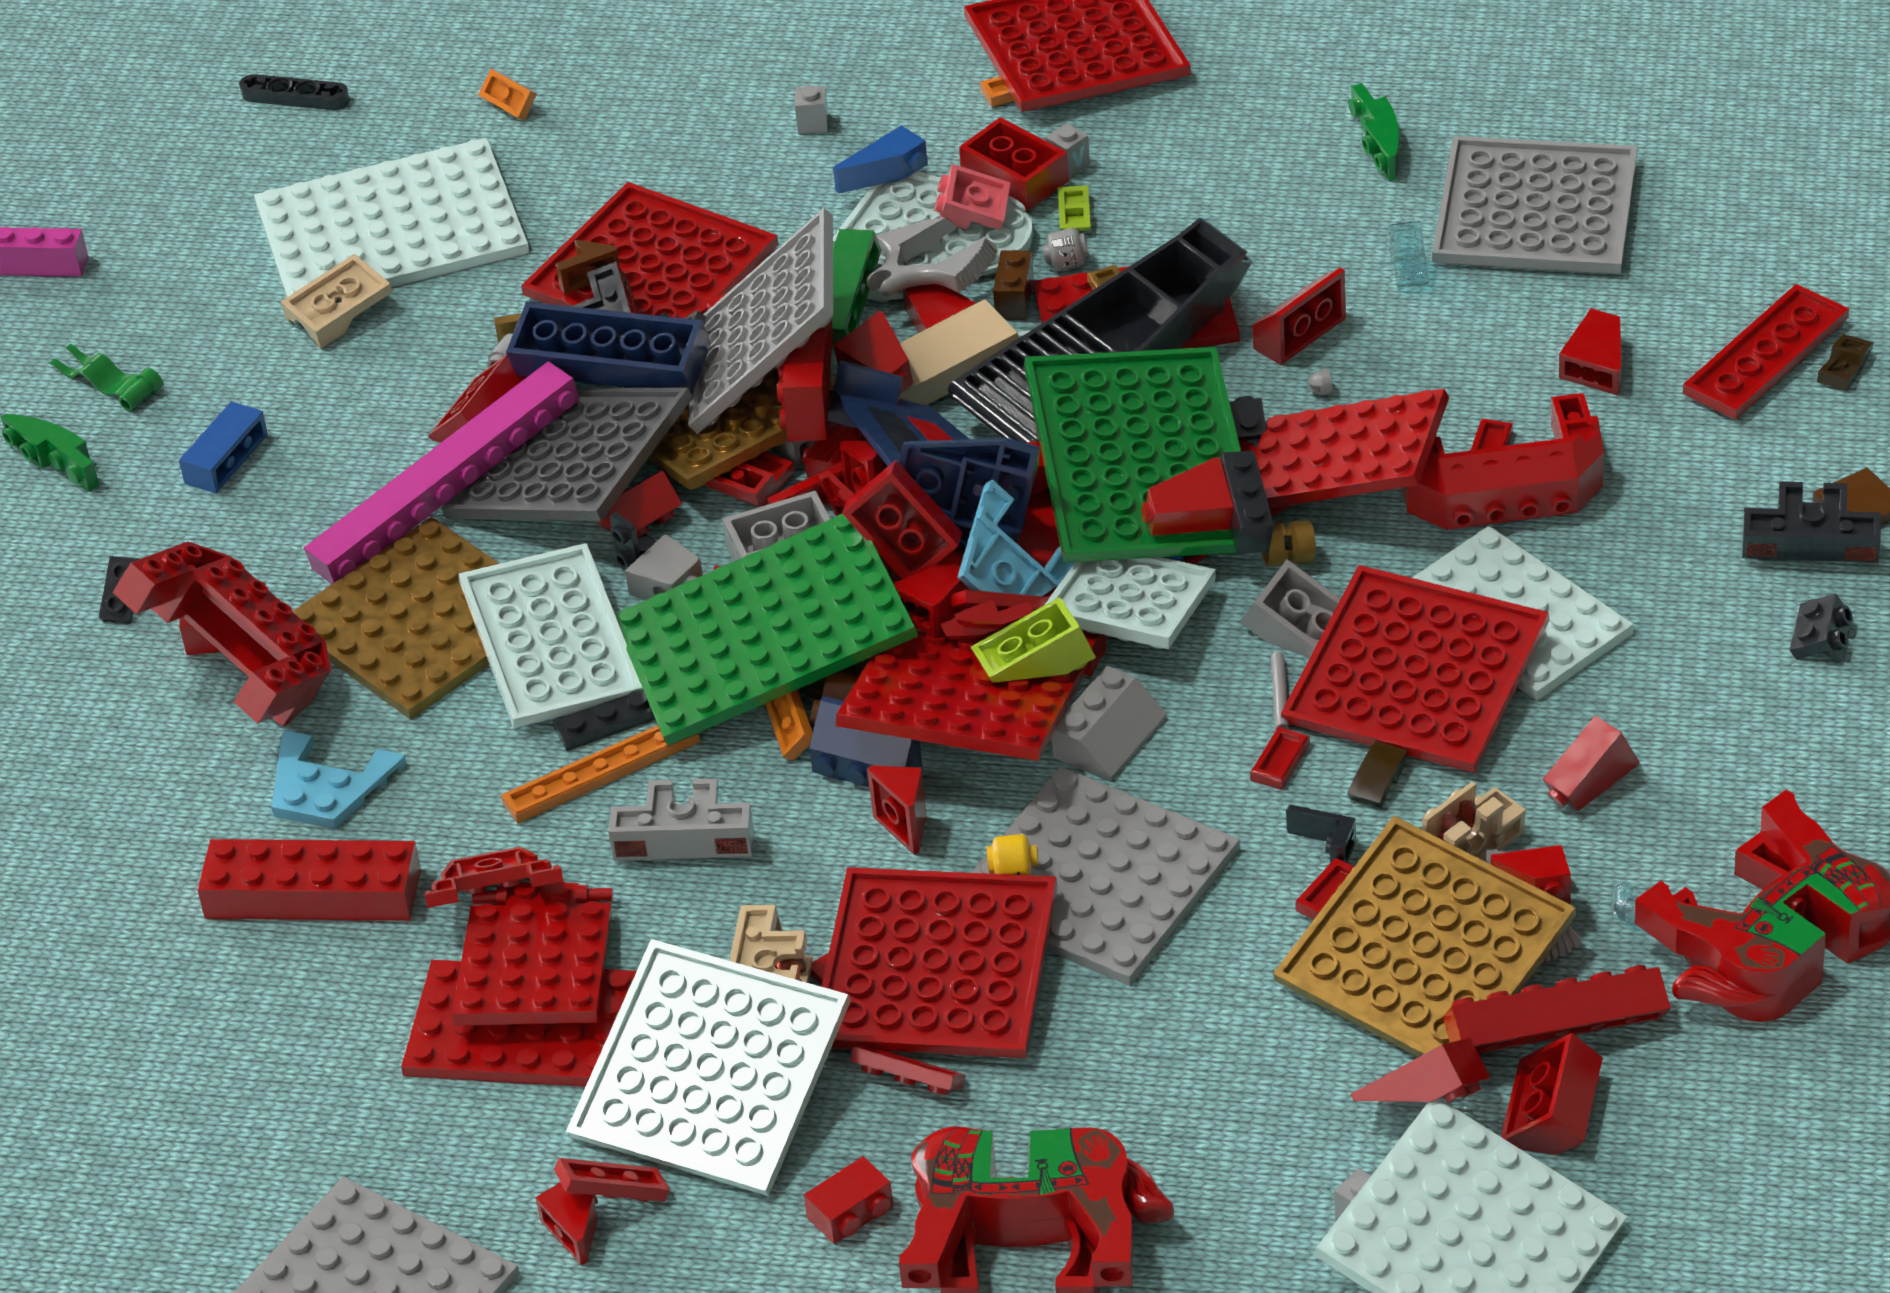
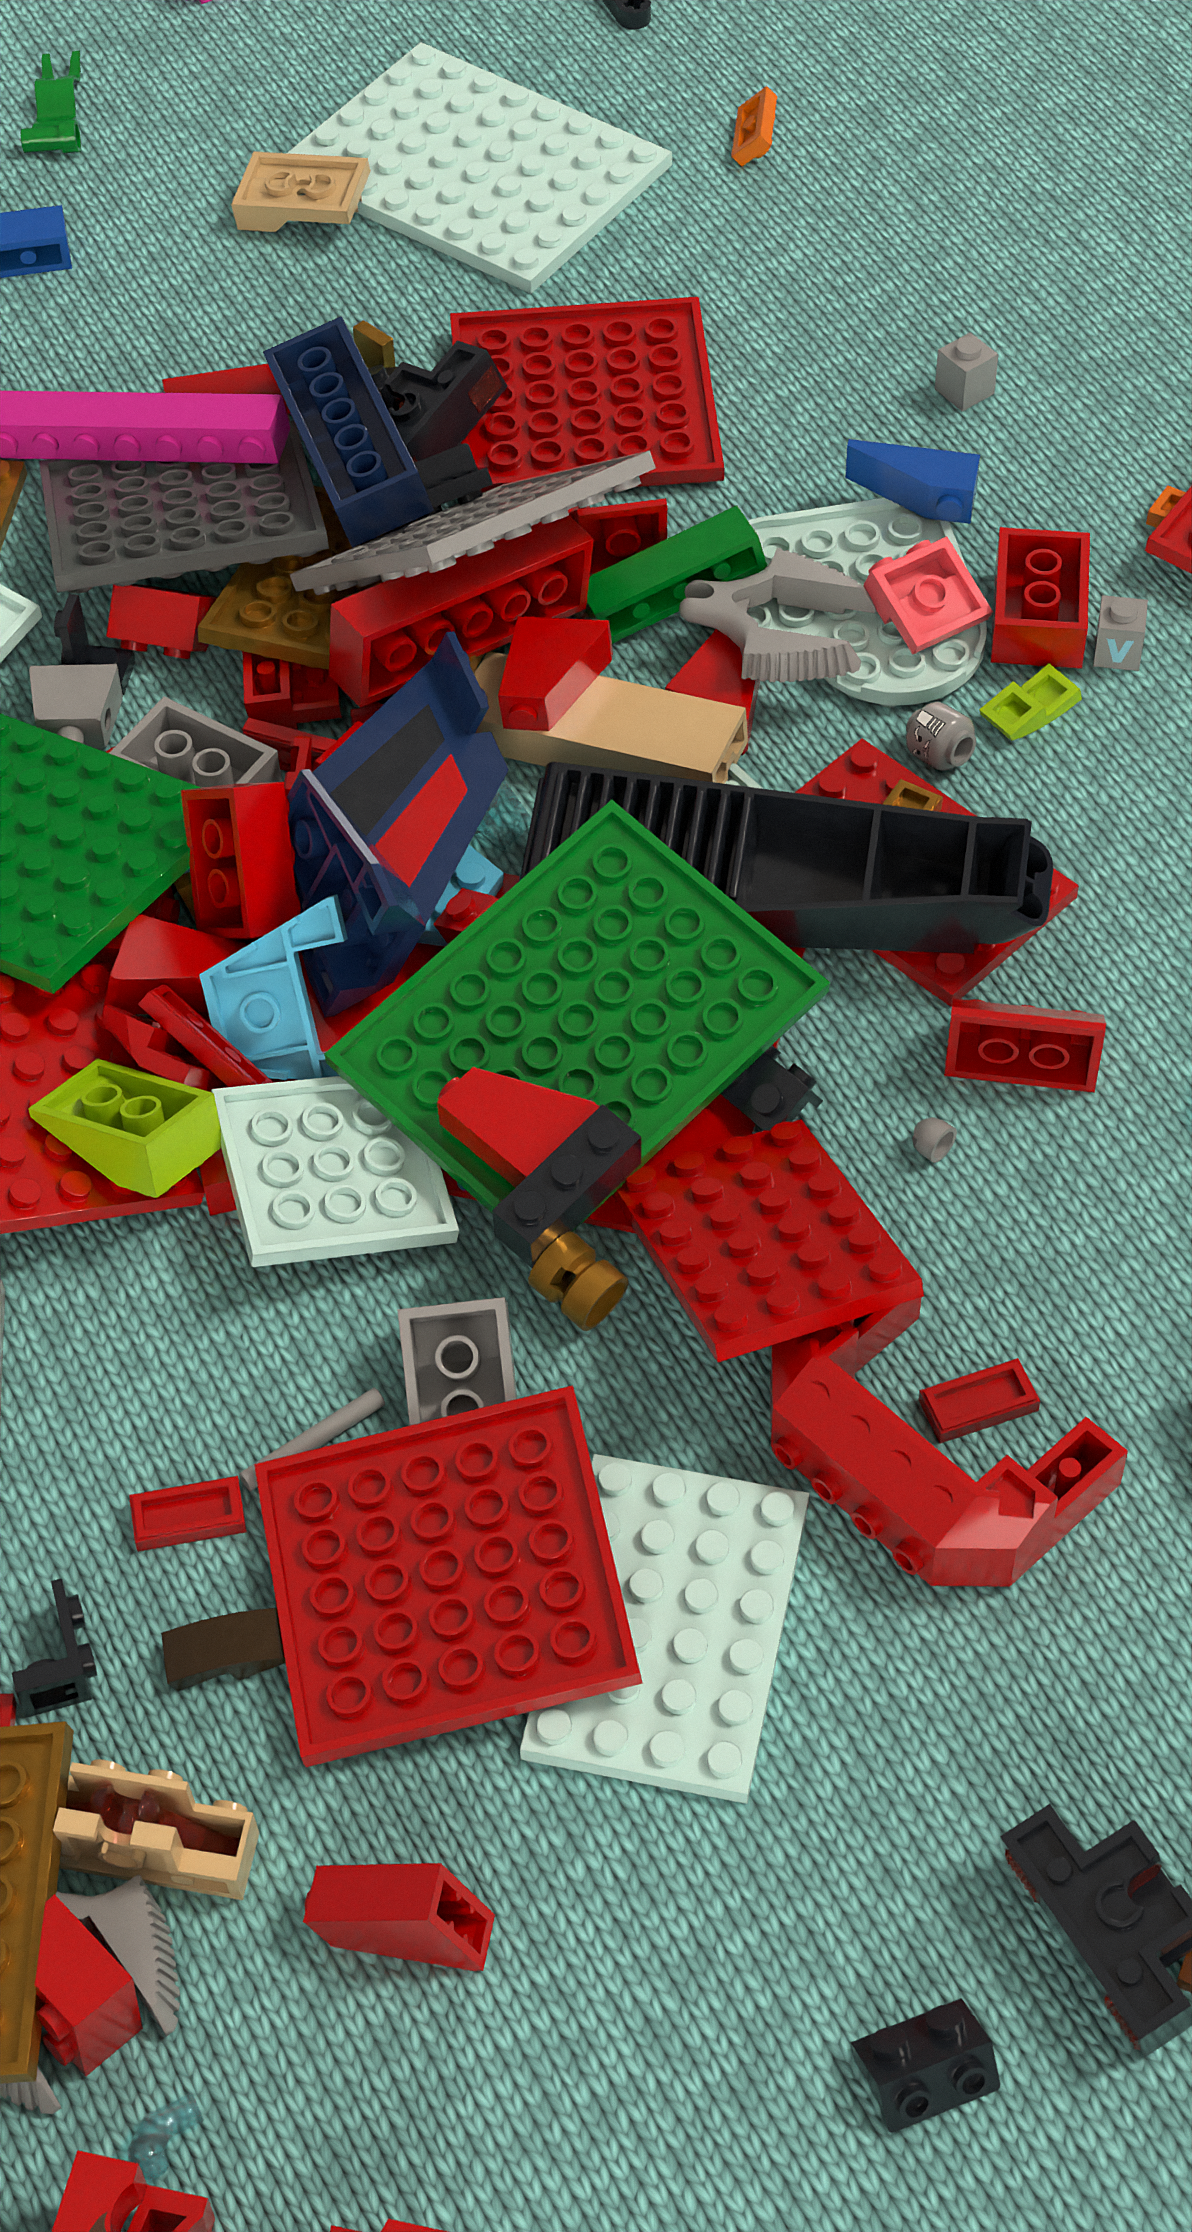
camera: 50 degrees right, 10 degrees up
reddish brown slope [556,240,620,294] -> none
reddish brown brick [993,250,1034,320] -> none
light grey slope [1052,666,1167,782] -> none

